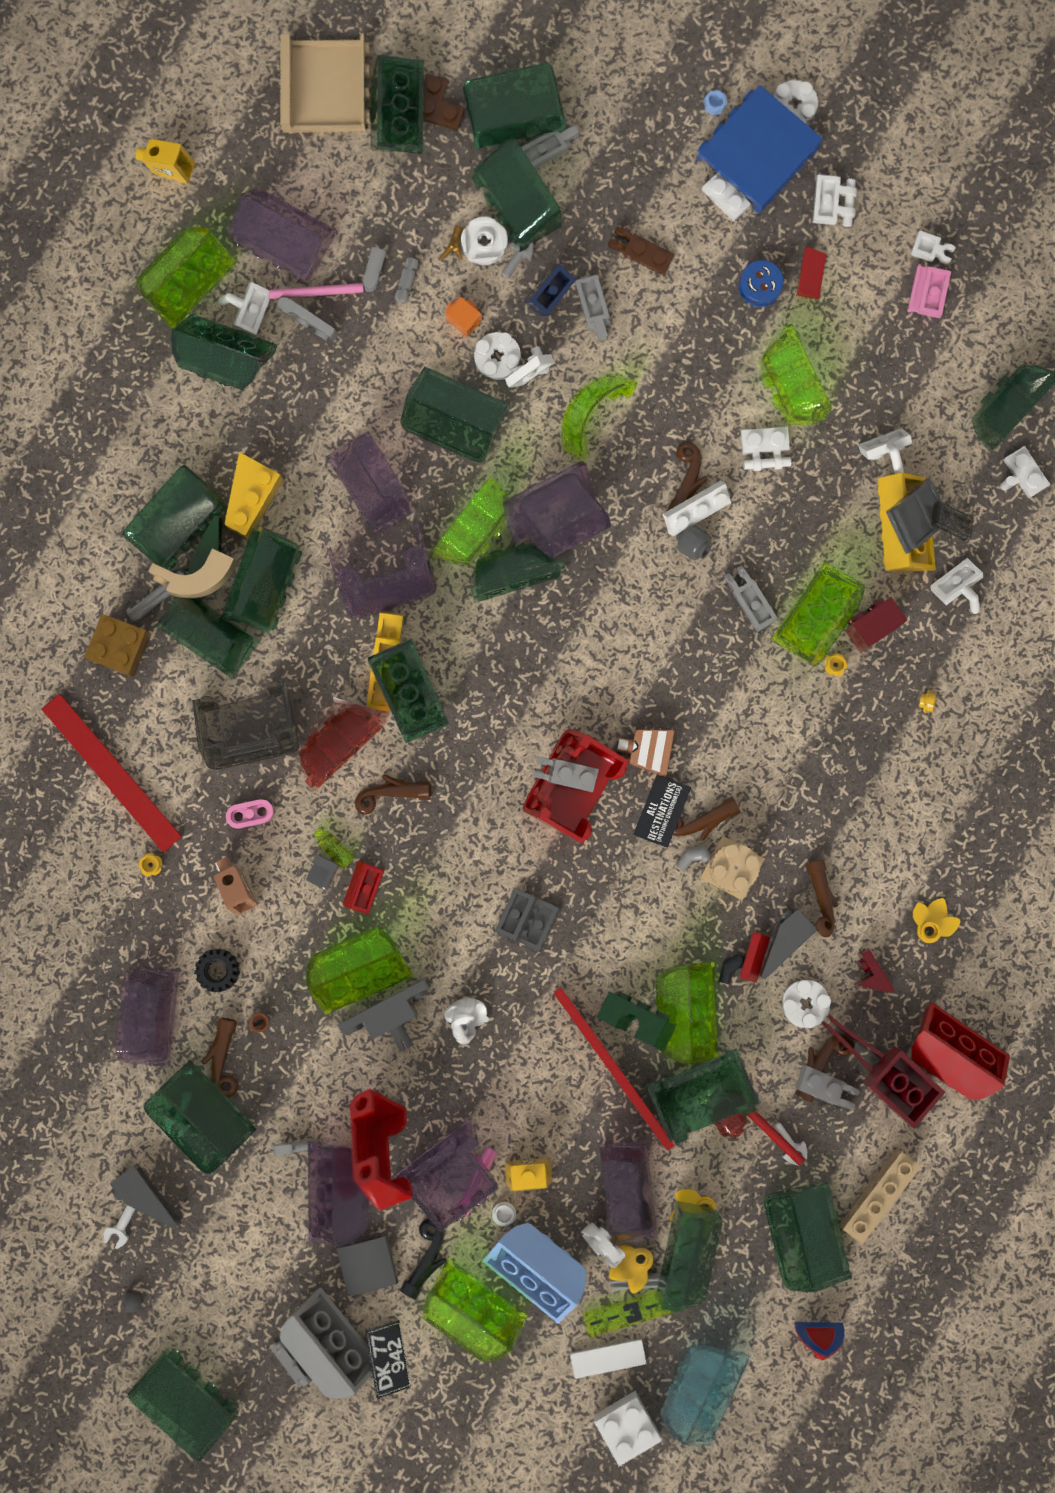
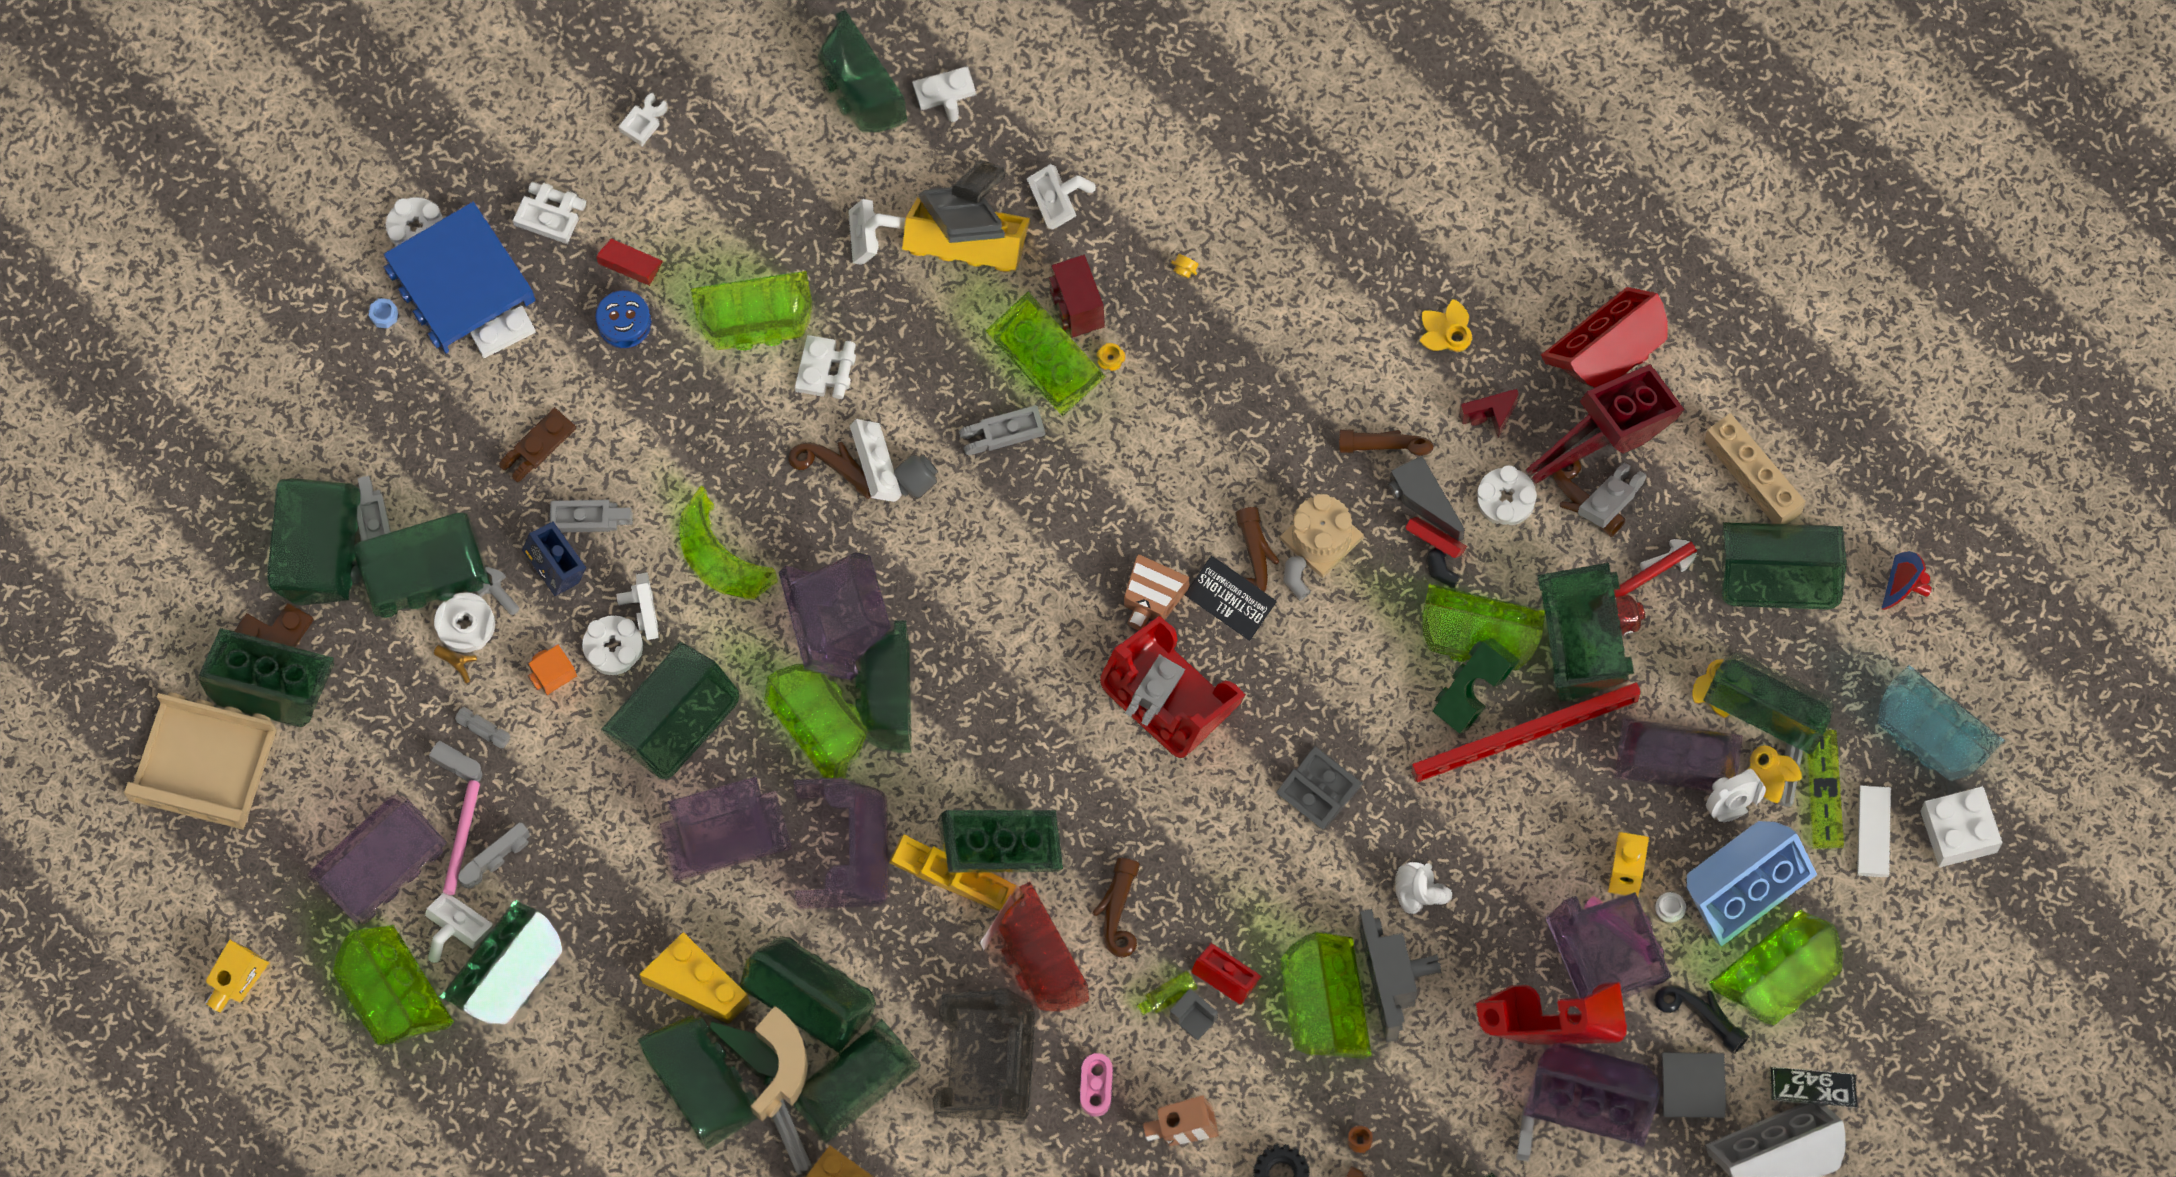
camera: 70 degrees left, 15 degrees down
bright pink plate [907,264,951,318] -> none

